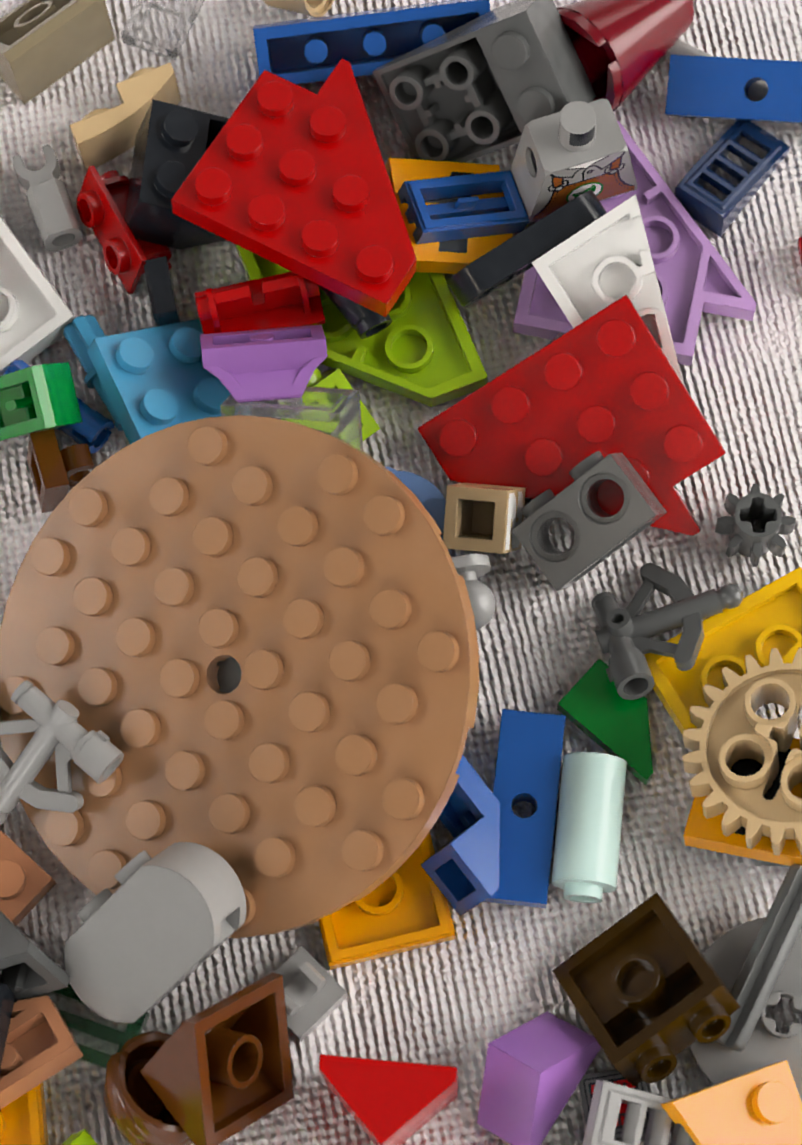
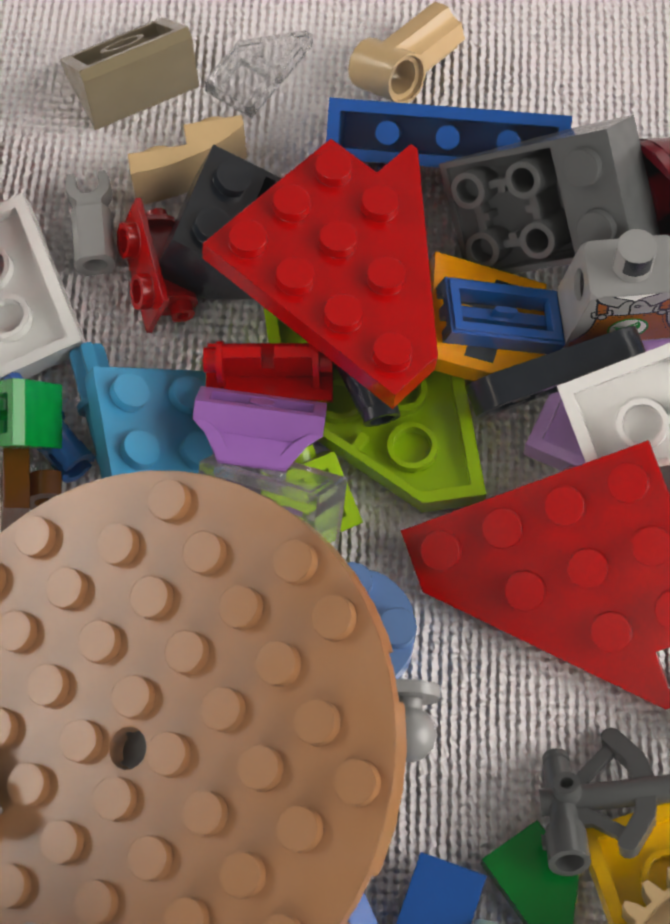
camera: 10 degrees right, 5 degrees down
black tile [143,256,181,326] -> none
tan brick [443,483,526,554] -> none
dark grey brick [511,451,667,591] -> none

